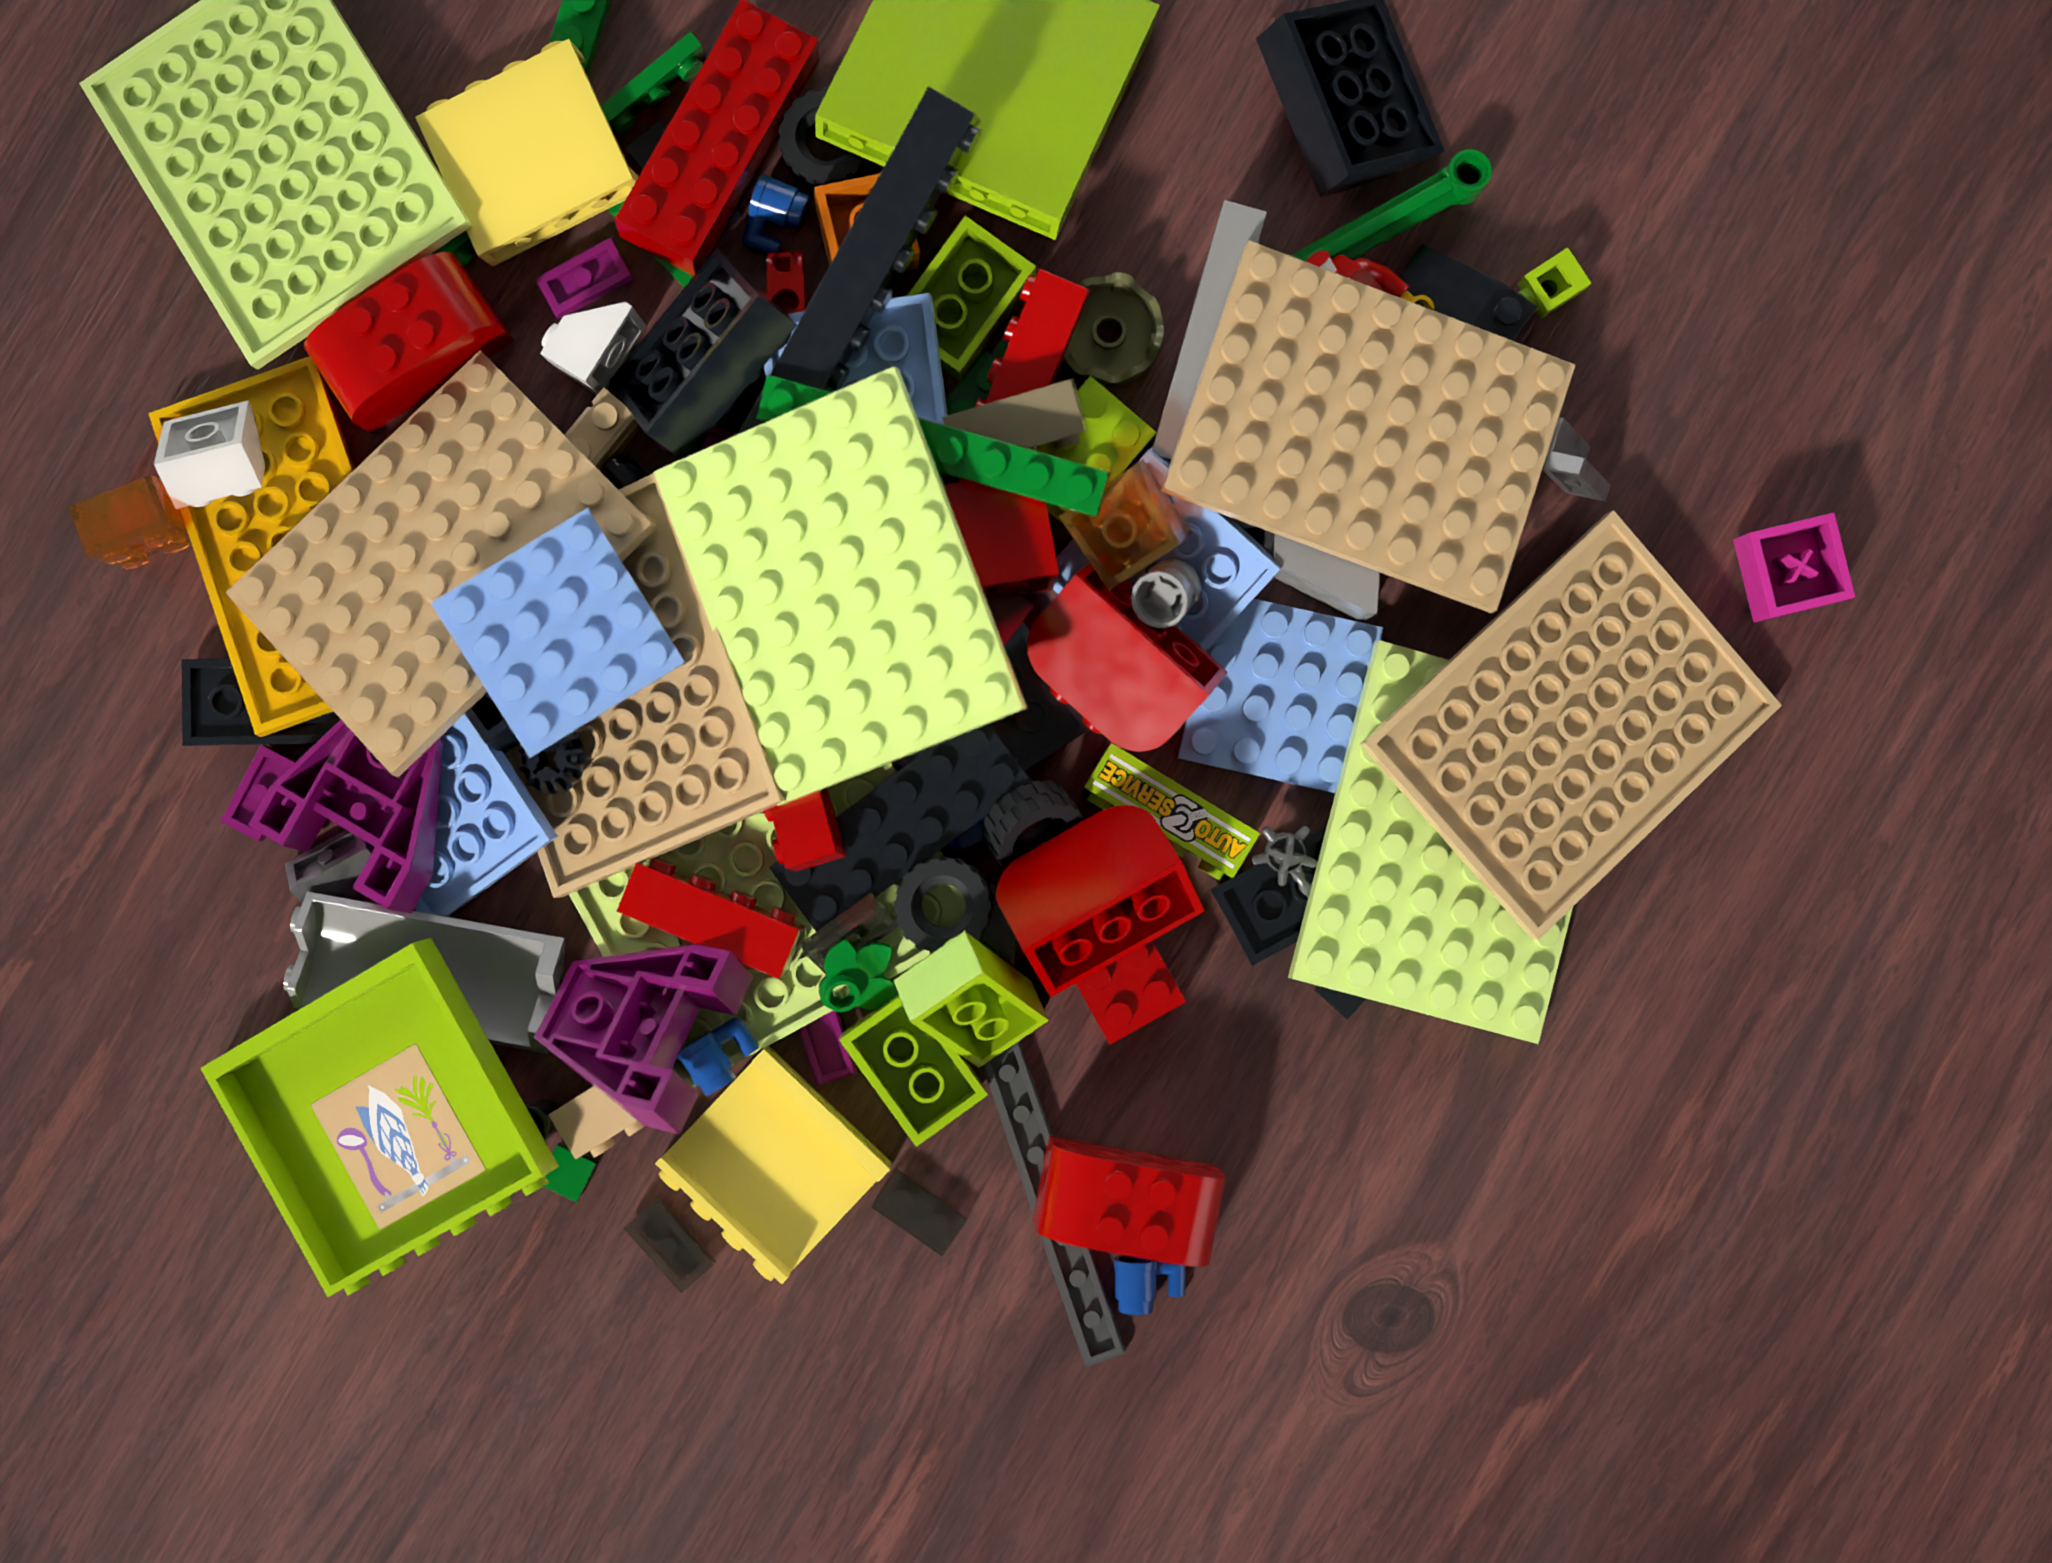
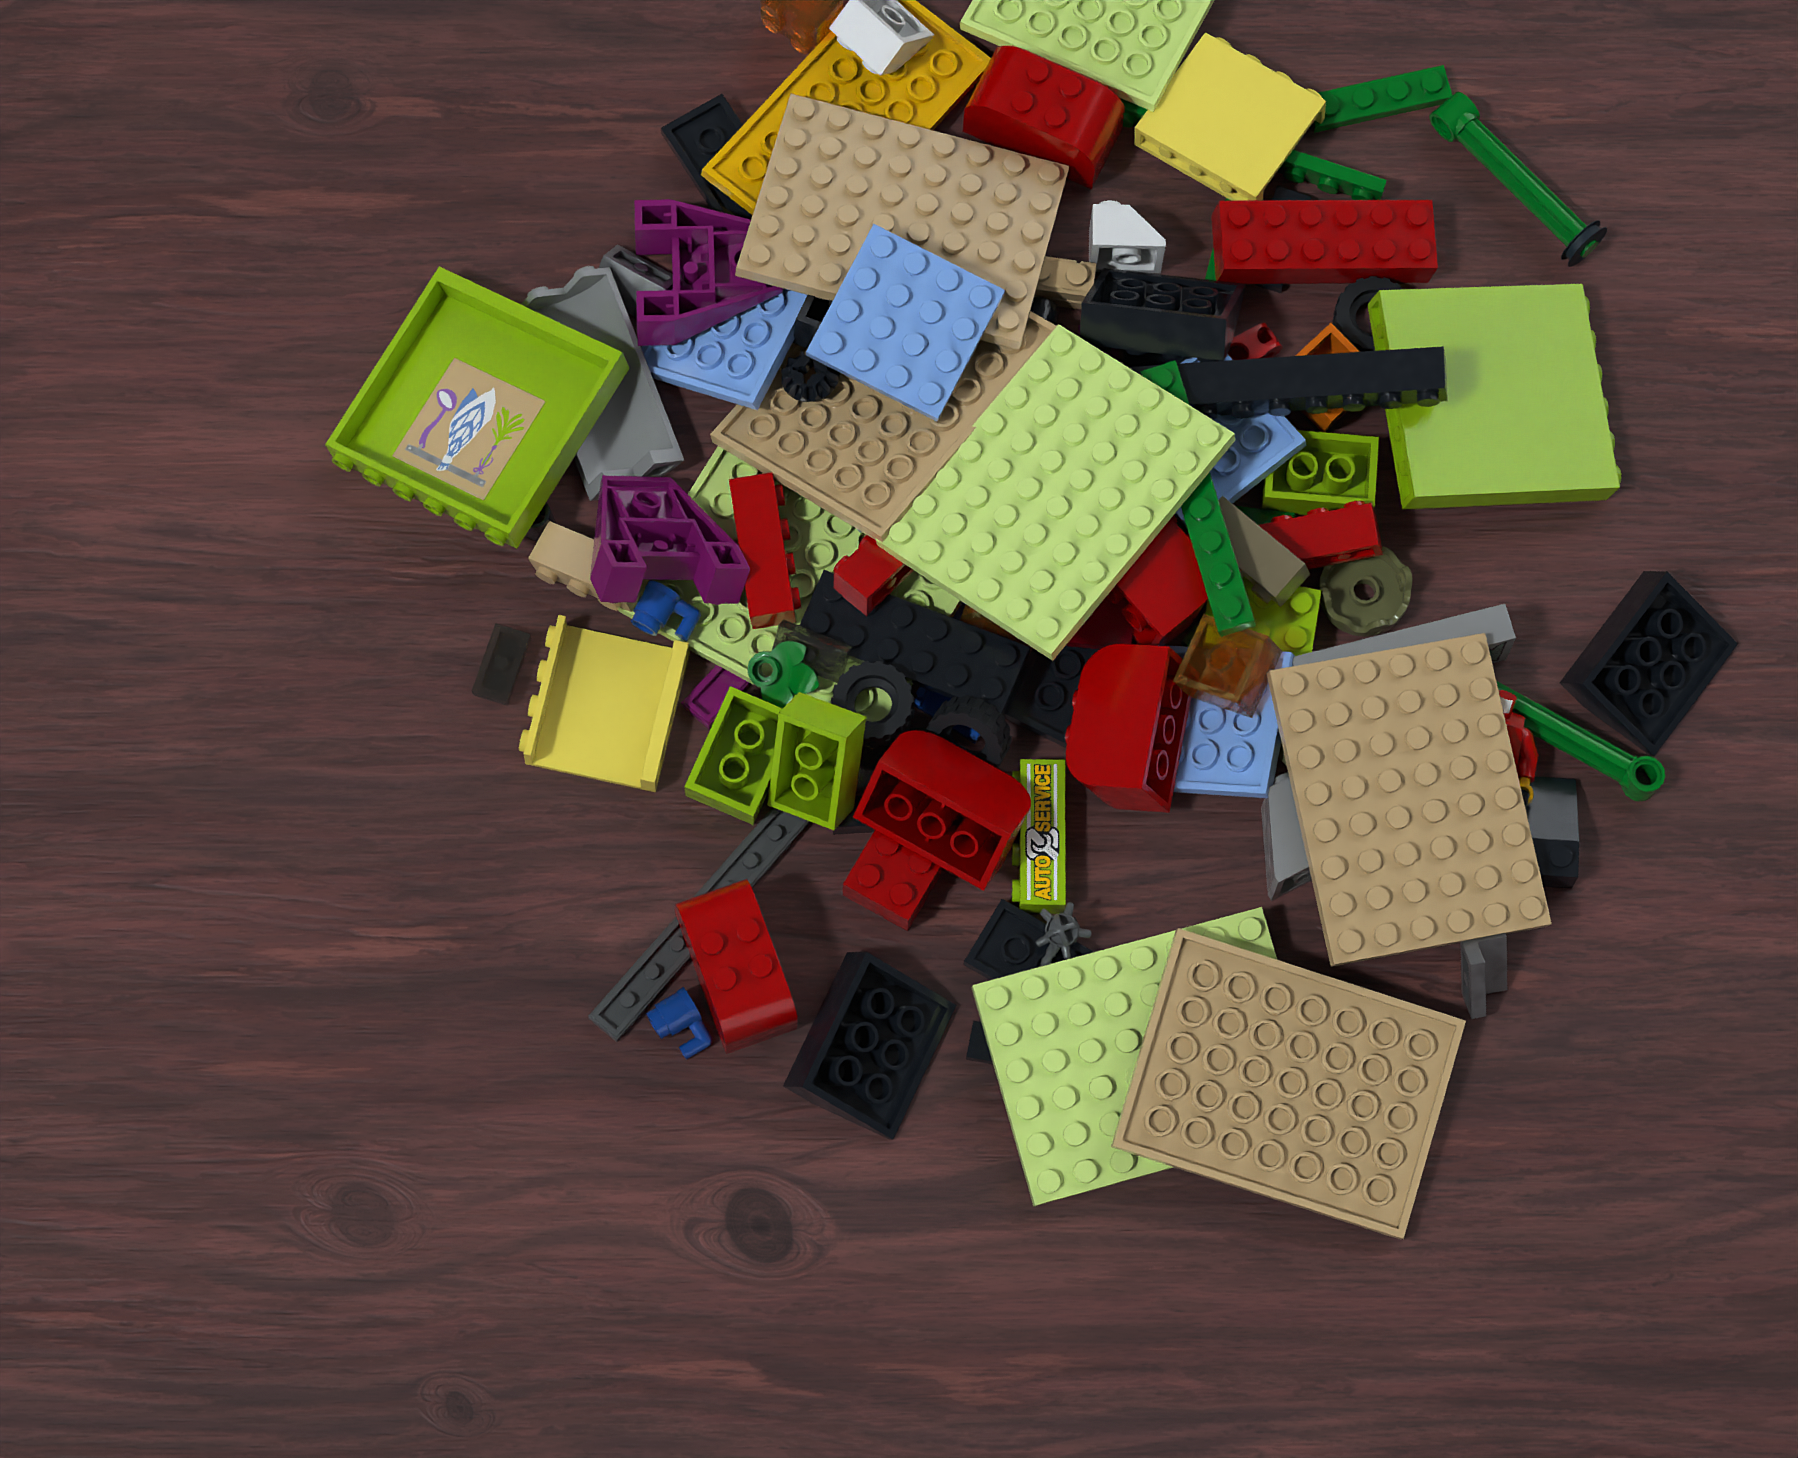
camera: 55 degrees right, 15 degrees down
magenta plate [220,745,296,841] -> none
magenta plate [535,237,634,320] -> none
green tile [543,1143,598,1203] -> none
blue piece [742,174,811,254] -> none
clear smoke plate [871,1169,967,1256] -> none
light grey wheel [1131,558,1201,628] -> none
light blue plate [1177,599,1384,794] -> none
lime brick [1517,247,1592,320] -> none
dark pink brick [1733,513,1856,623] -> none
none -> black slope [783,952,957,1140]

